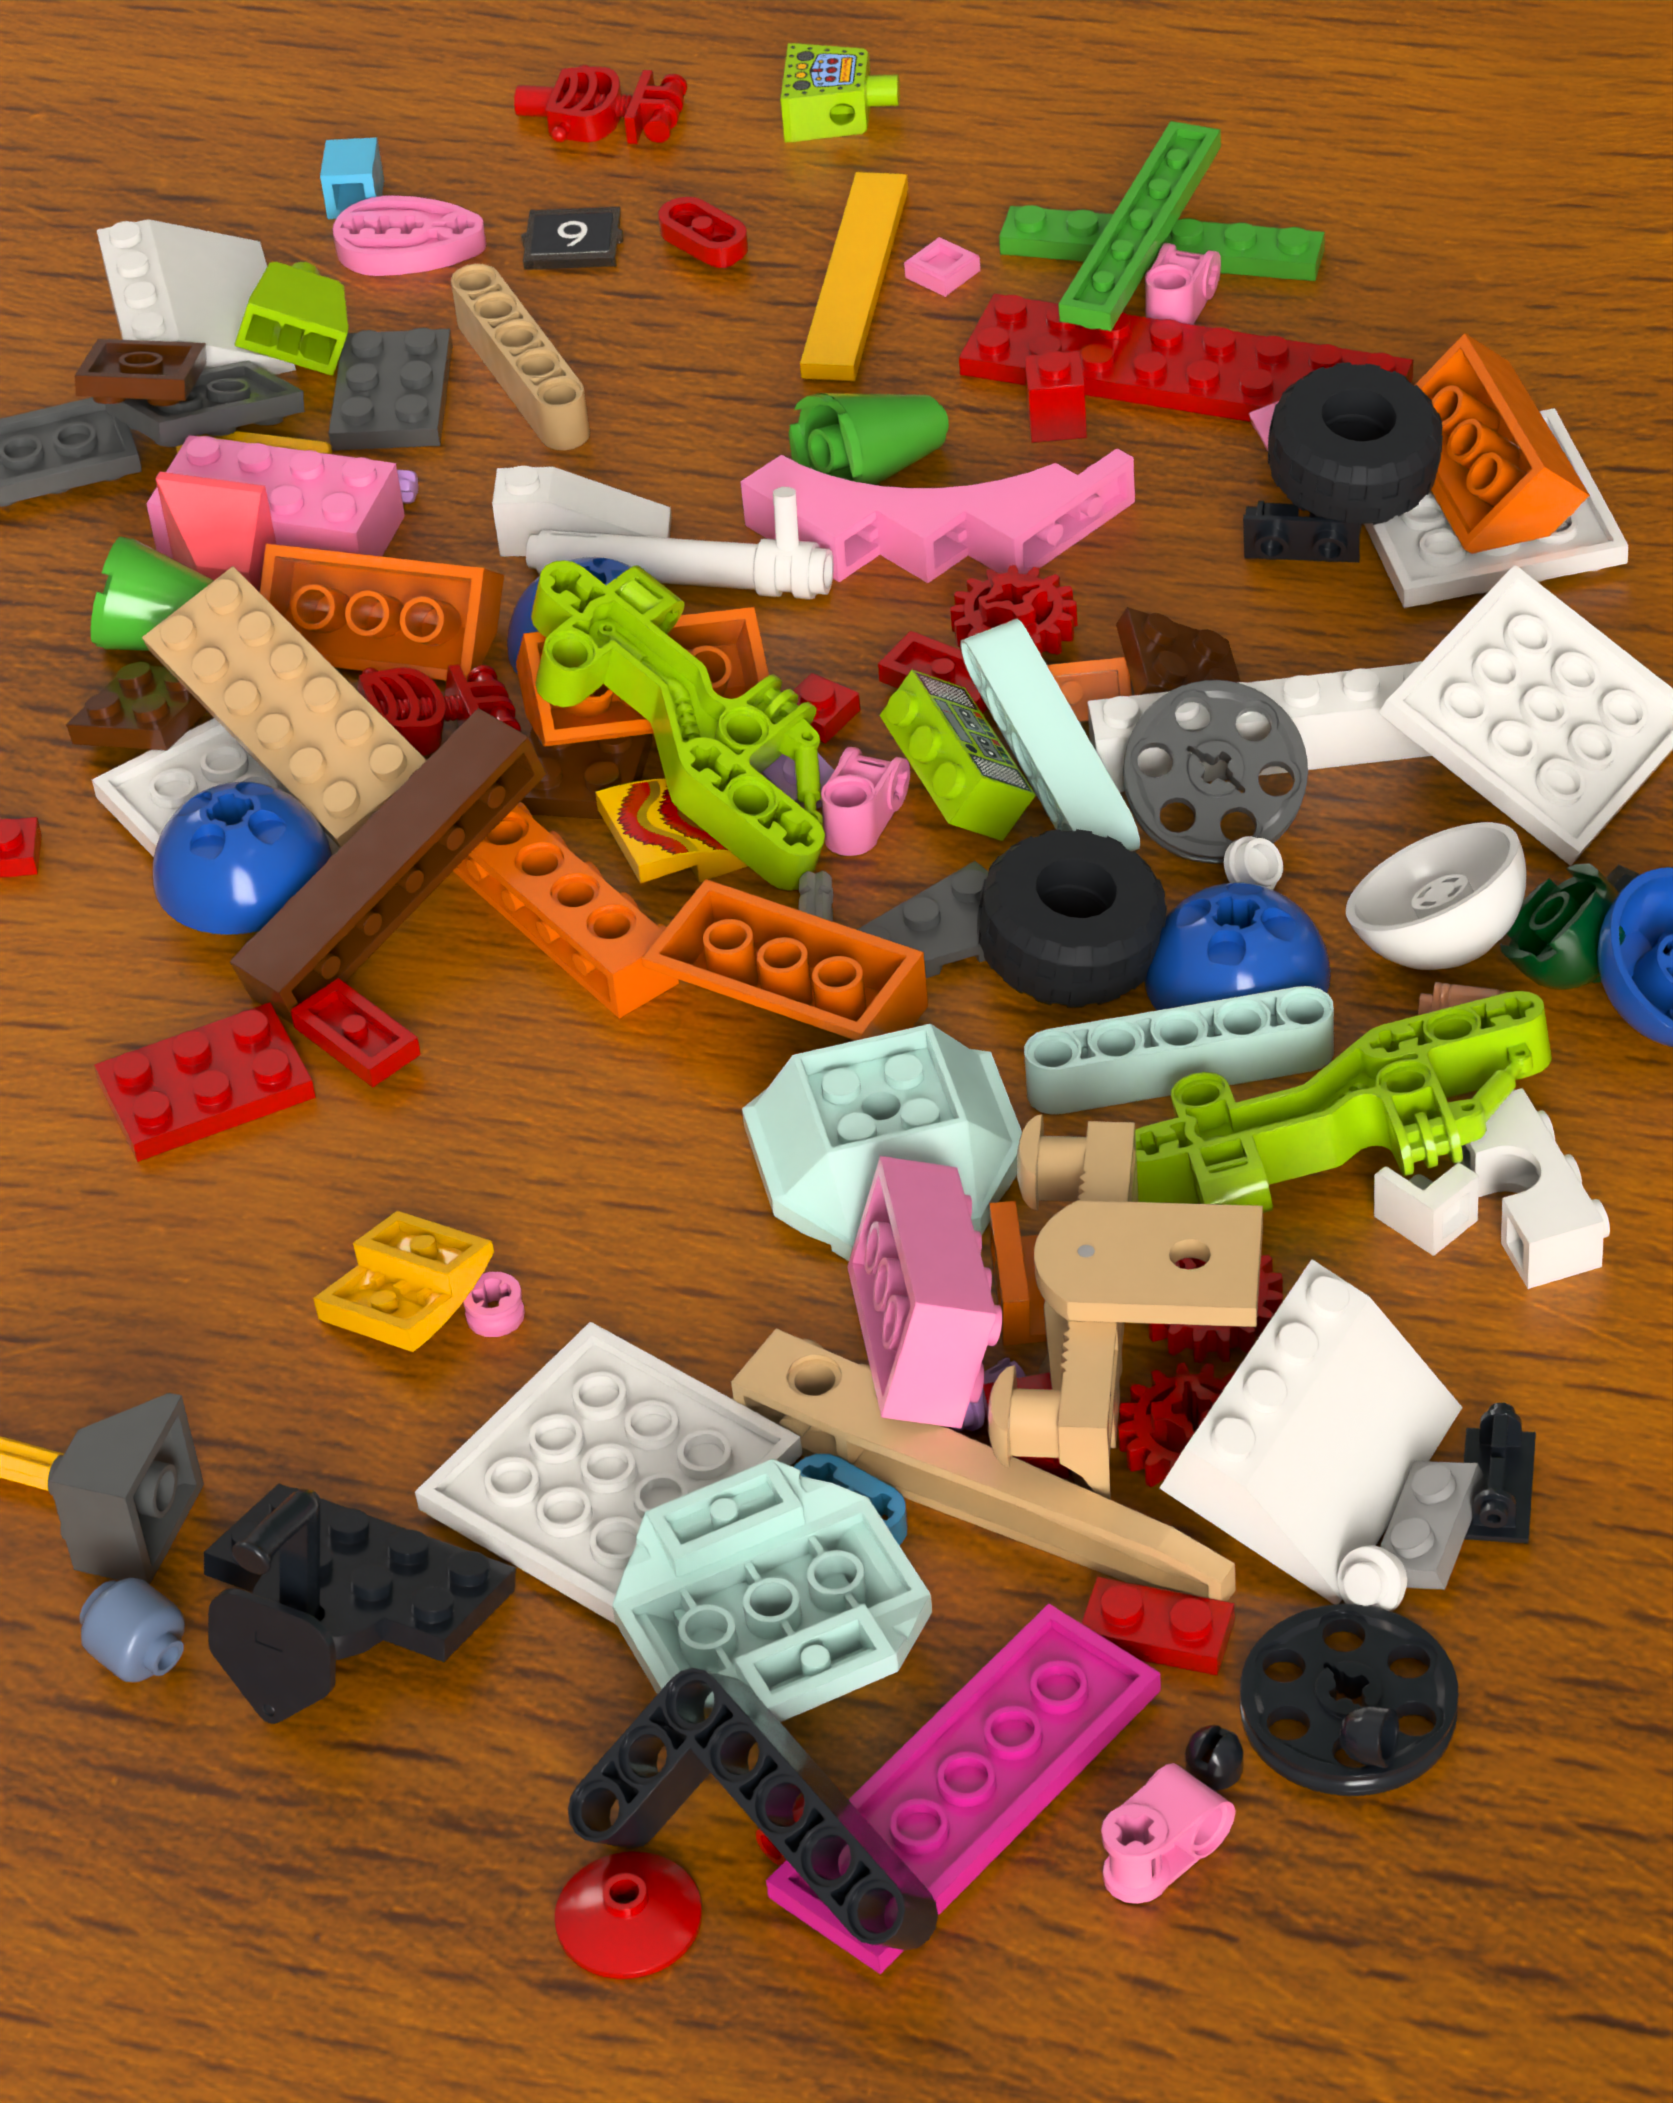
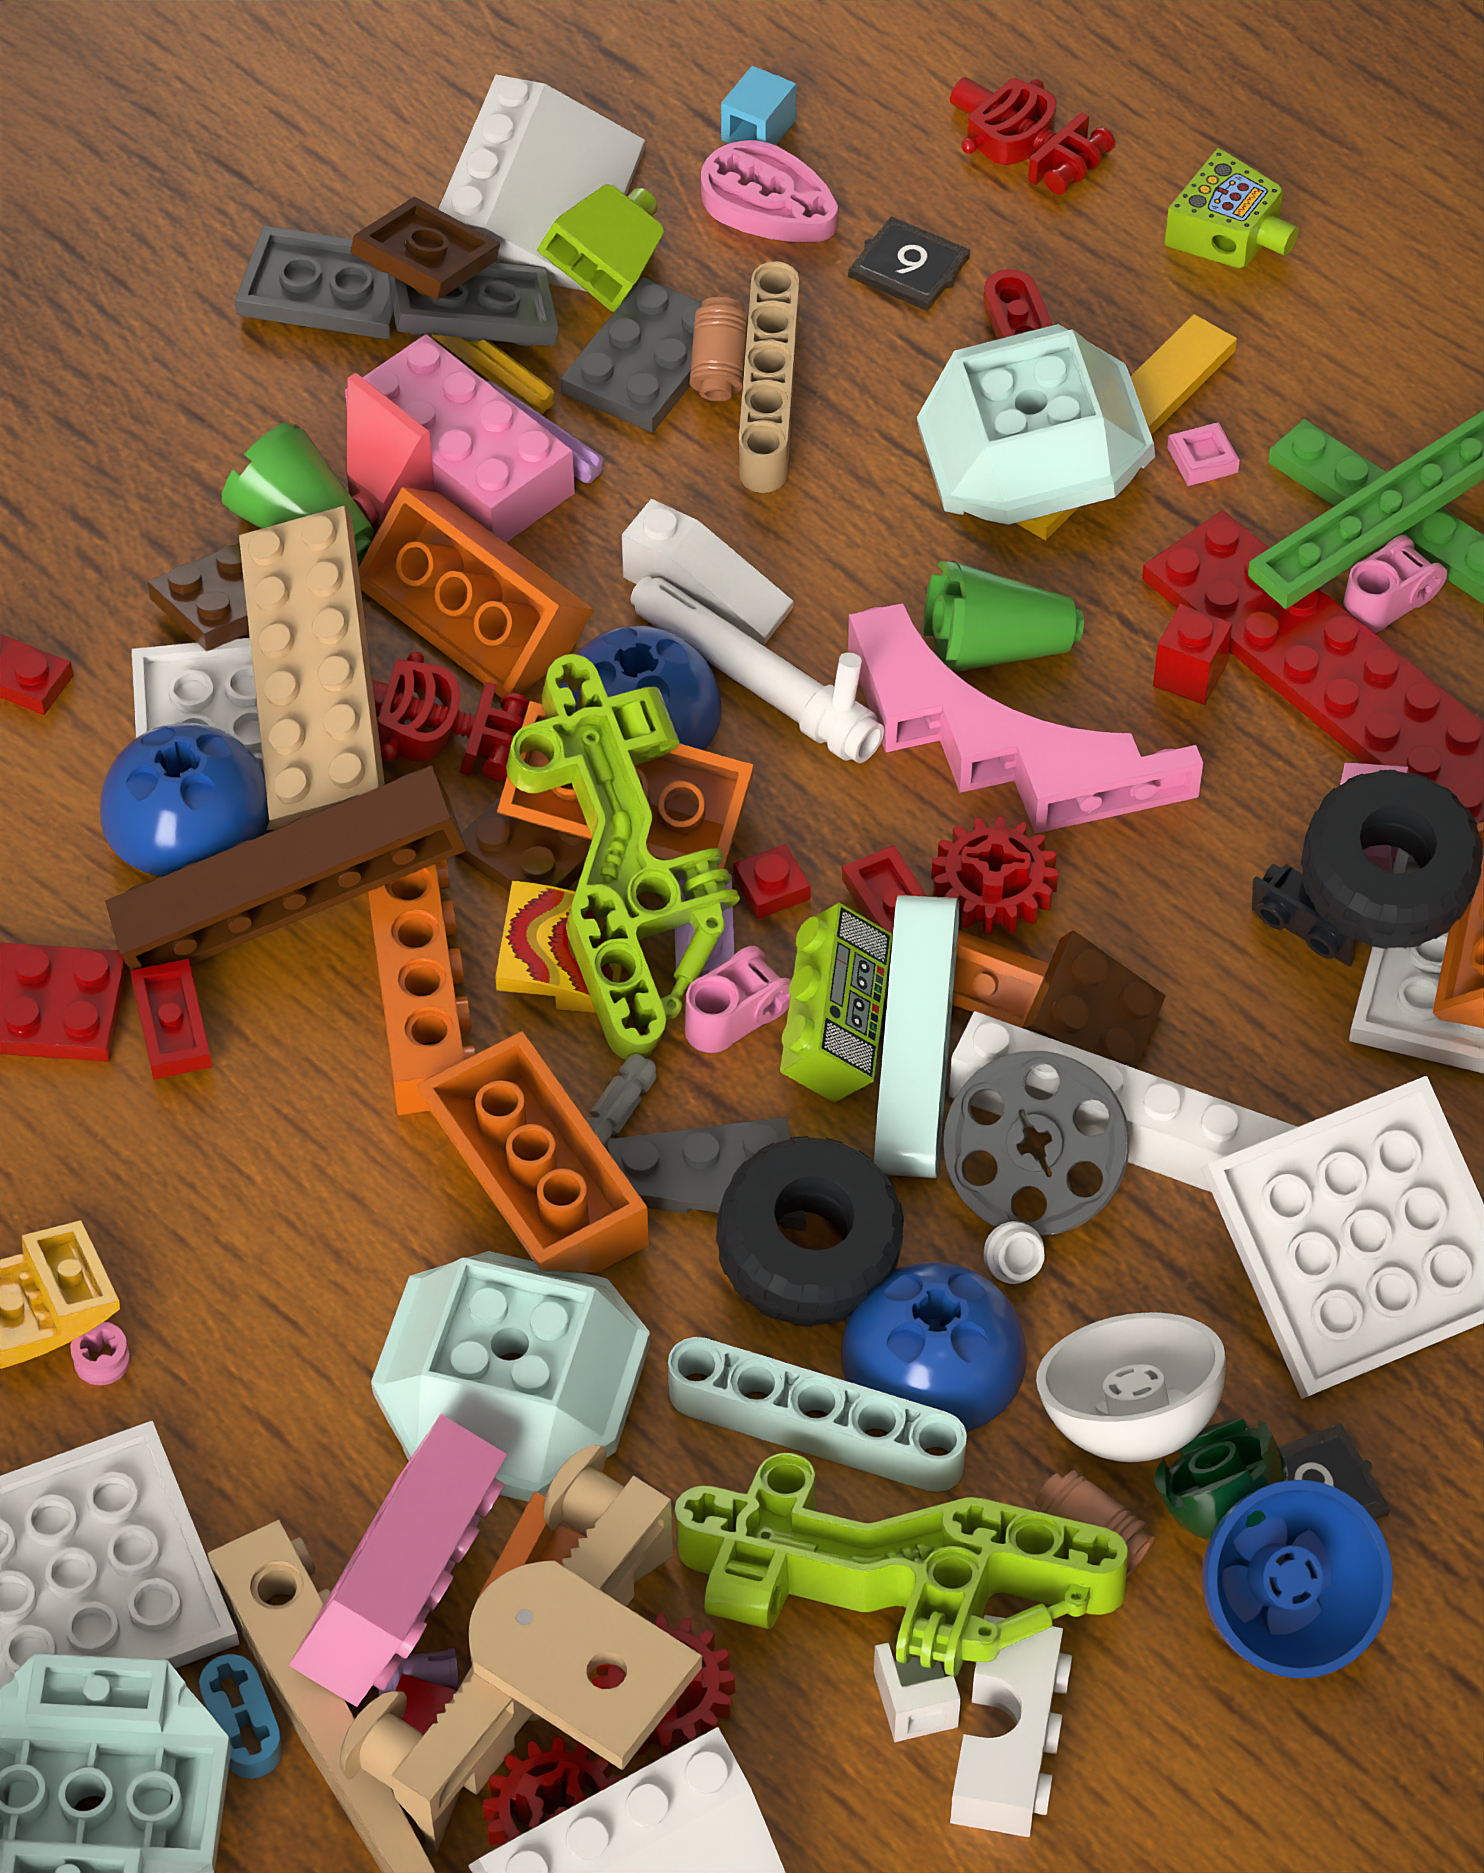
camera: 25 degrees right, 10 degrees up
none -> nougat head [690,297,748,401]
none -> light aqua piece [917,324,1155,525]

